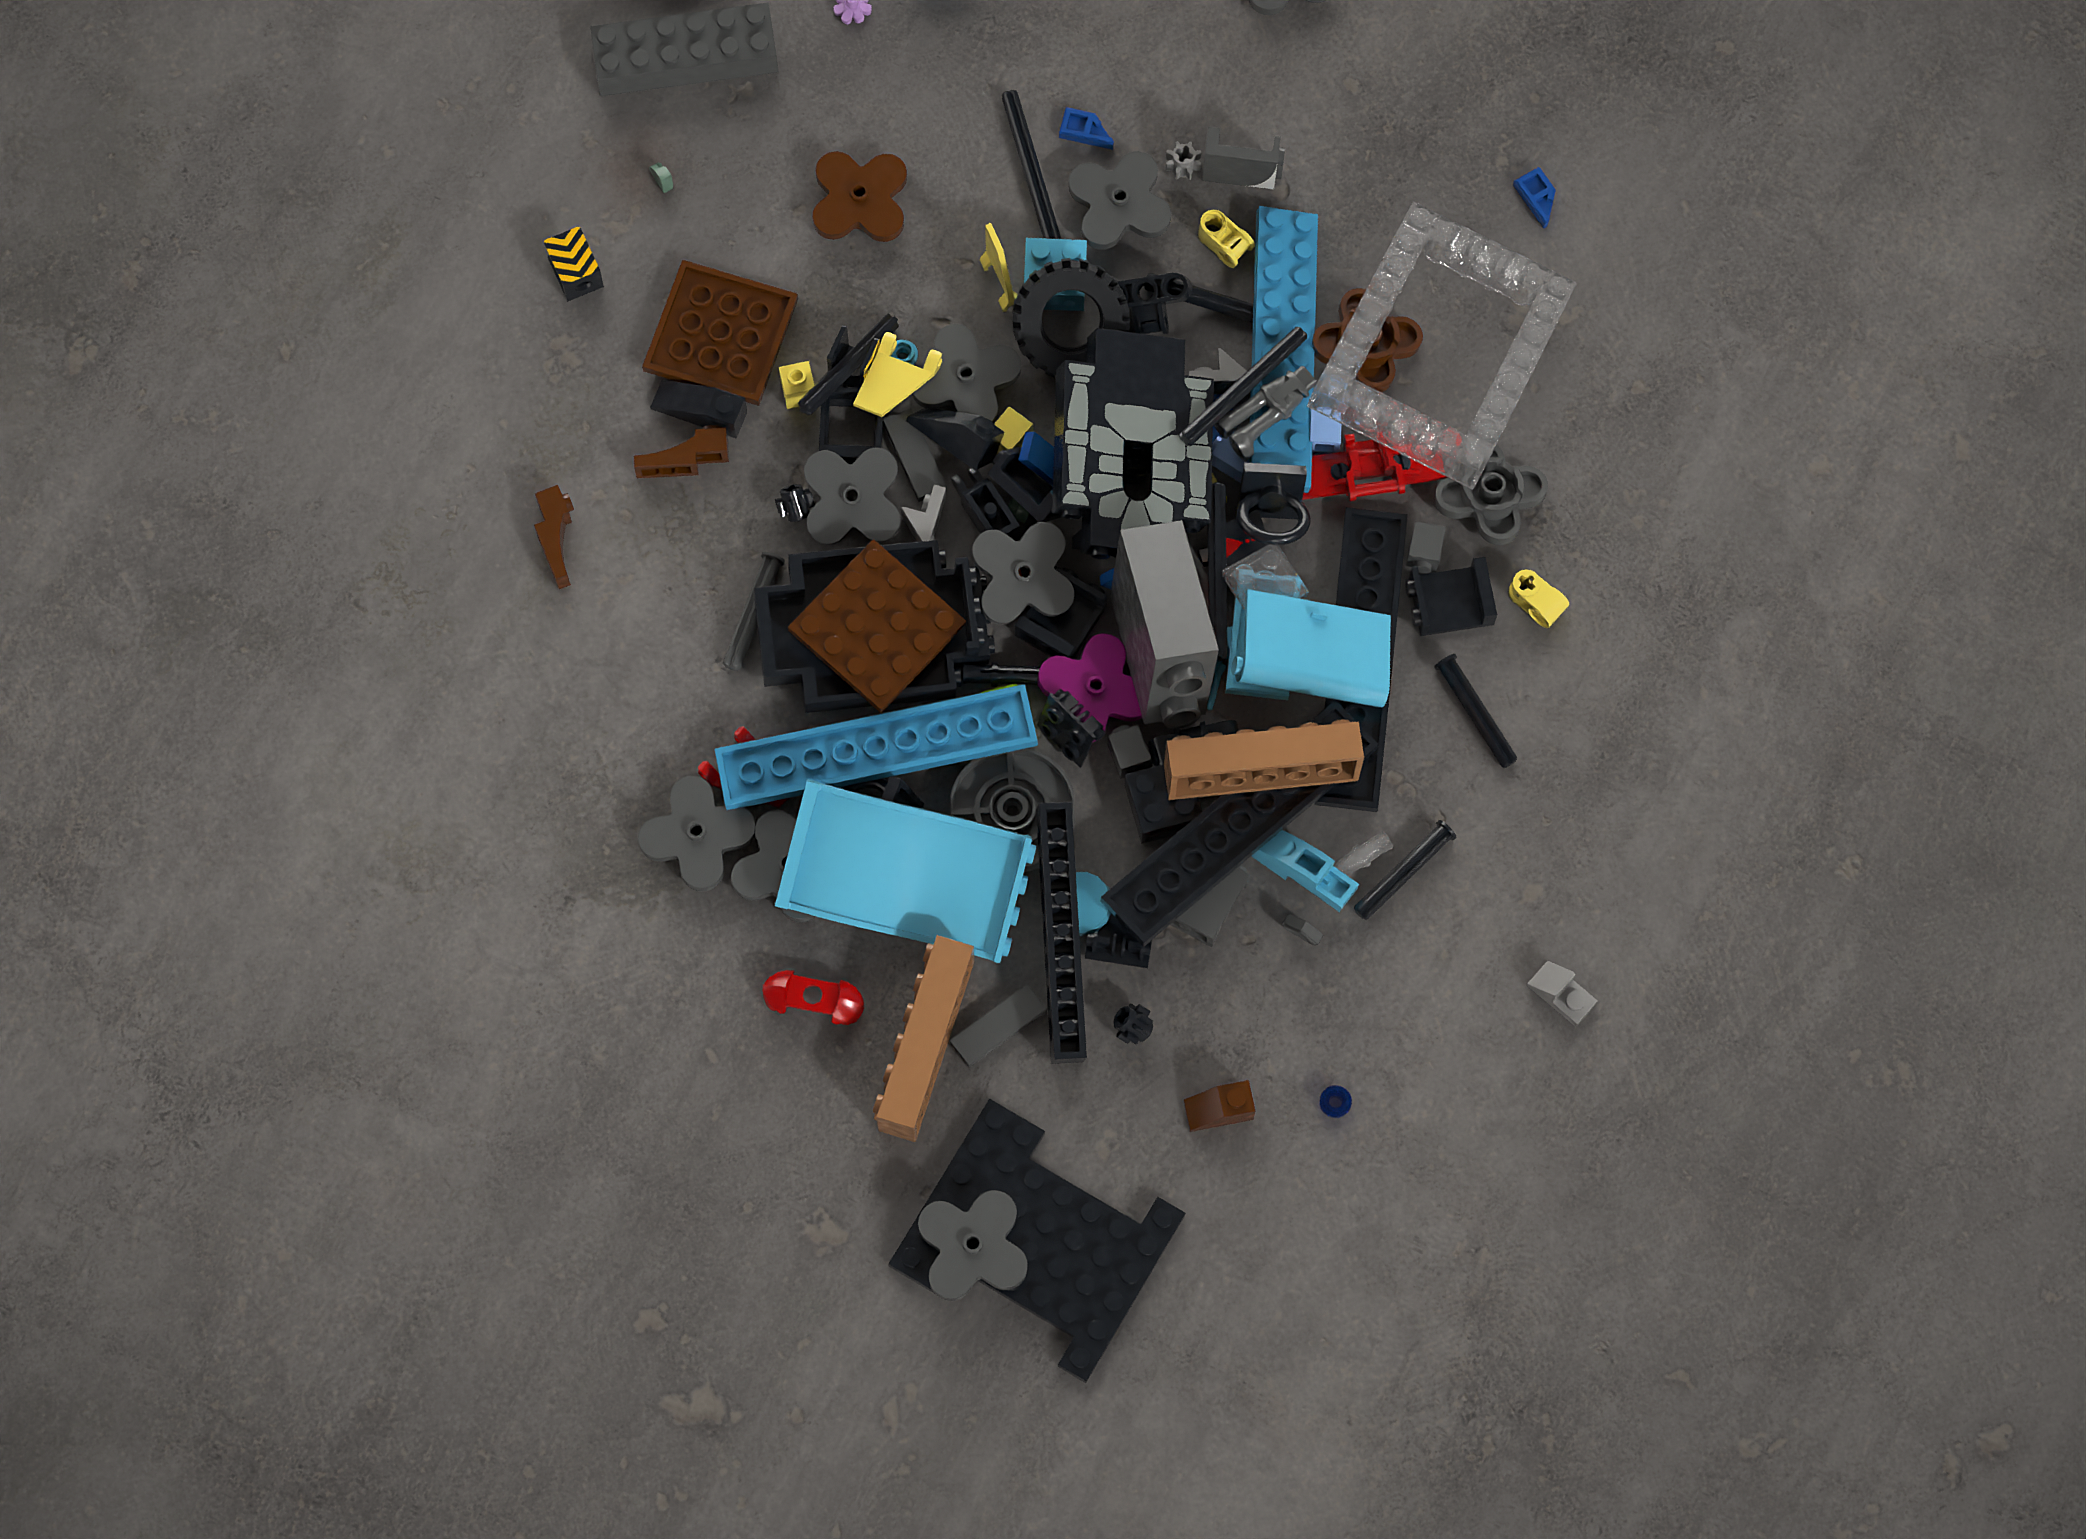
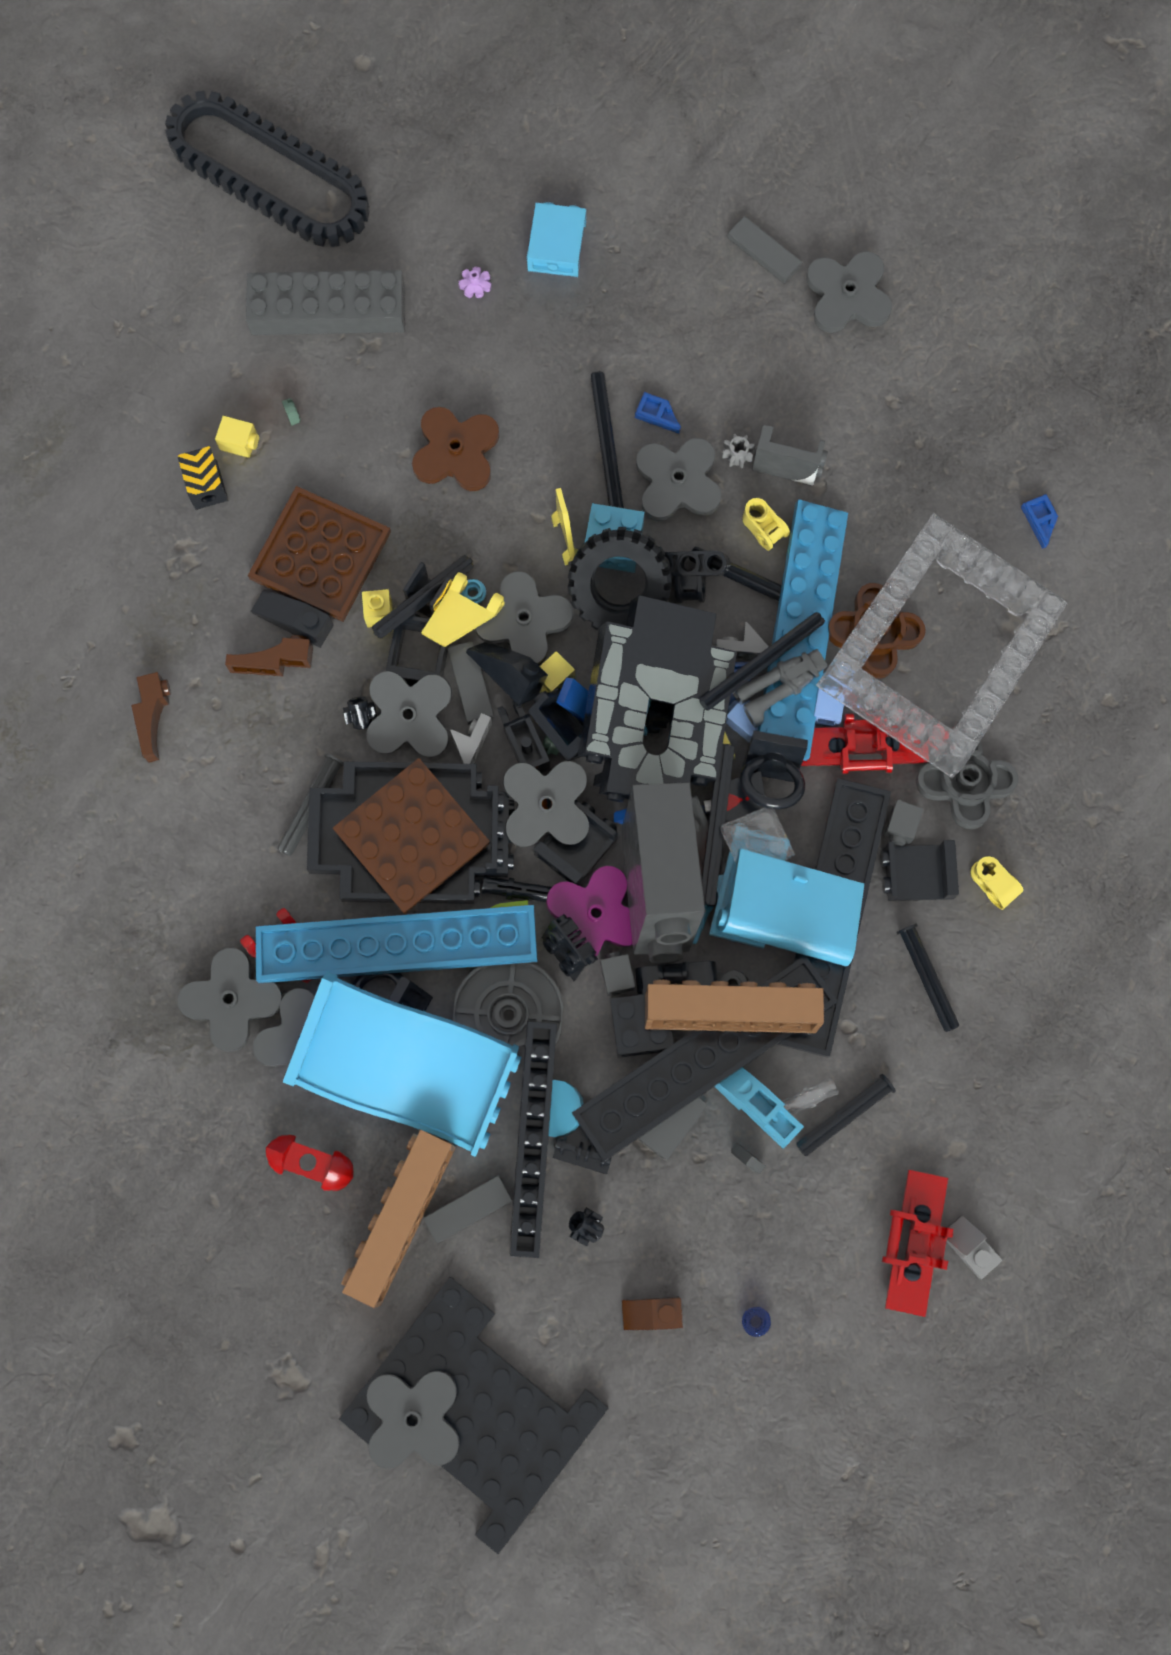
camera: 10 degrees right, 5 degrees up
none -> light yellow brick [215,416,259,458]
none -> red piece [882,1170,954,1317]

